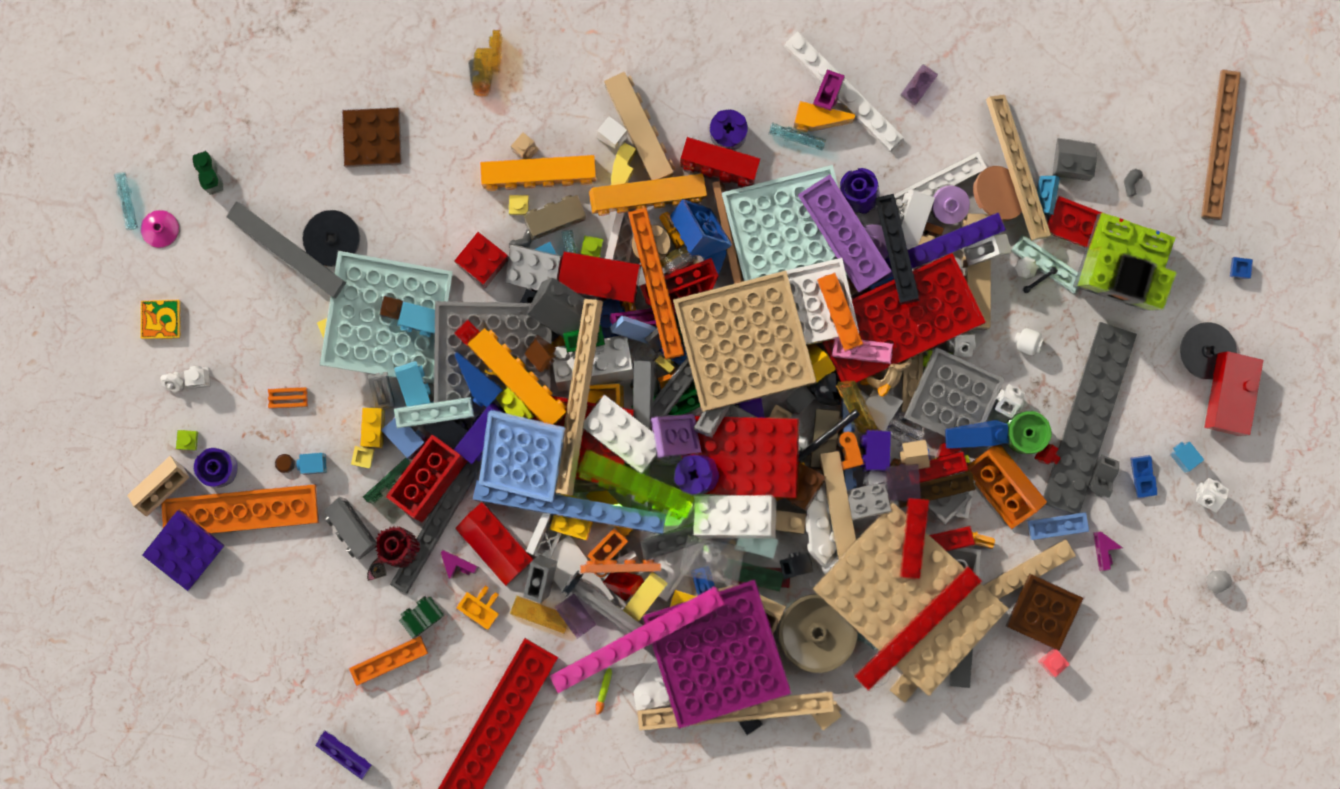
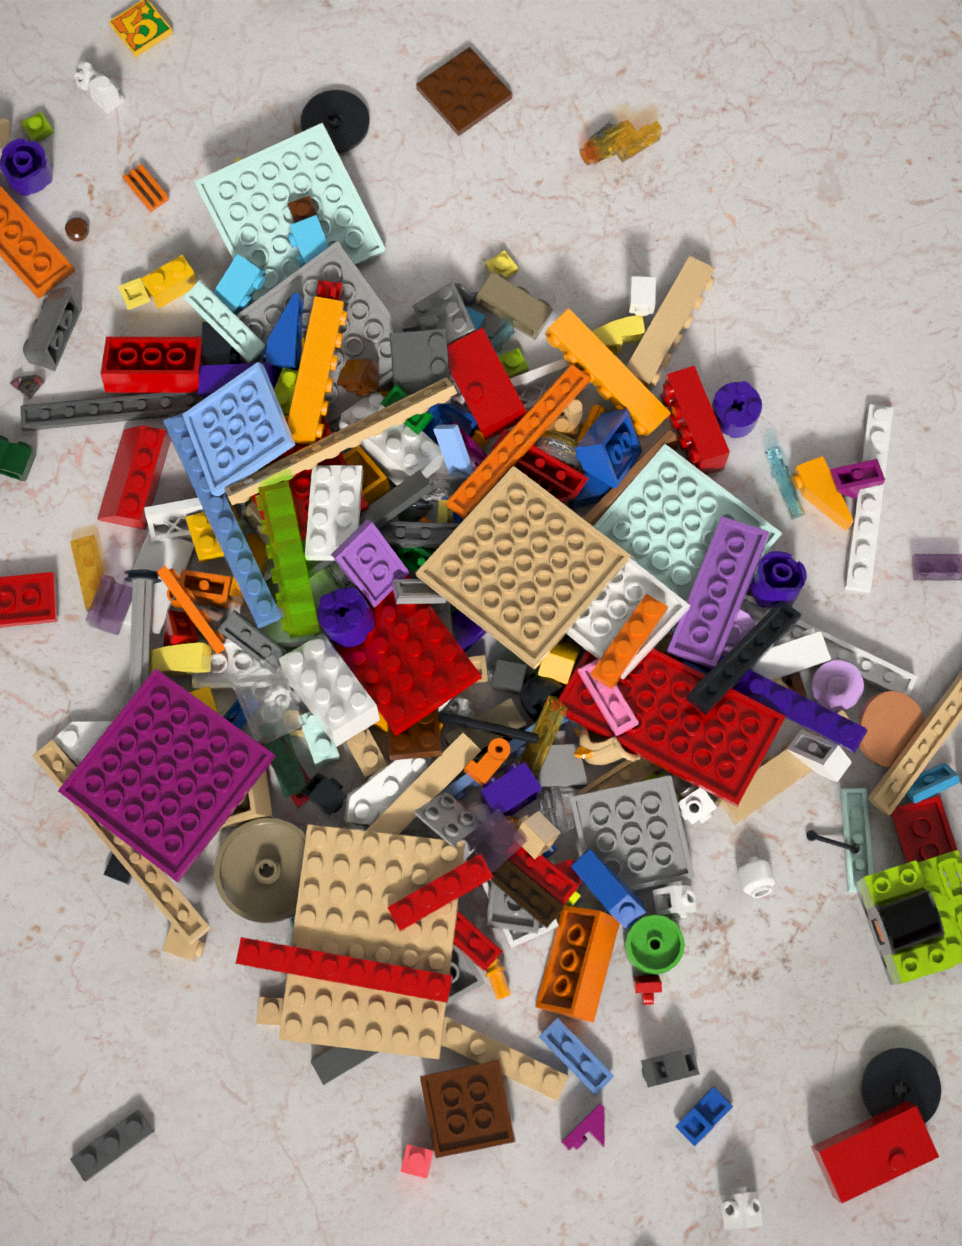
camera: 50 degrees right, 10 degrees down
dark grey tile [226,201,347,298] -> none
dark azure brick [297,453,327,475] -> none
clear green plate [363,458,411,503] -> none
light grey tile [368,372,395,408] -> none
dark red brick [375,526,420,568] -> none
medium blue brick [382,418,426,459] -> none
magenta slope [441,550,479,579] -> none
red brick [454,232,509,288] -> none
light orange hinge [456,585,499,630] -> none
light orange brick [480,155,596,191] -> none
tan brick [511,132,539,159] -> none
dark grey brick [523,555,558,603] -> none
dark pink plate [549,586,726,693] -> none
lime piece [596,668,612,715] -> none
white piece [1014,256,1039,279] -> none
dark grey plate [1043,322,1137,514] -> none
dark azure brick [1170,442,1204,473] -> none

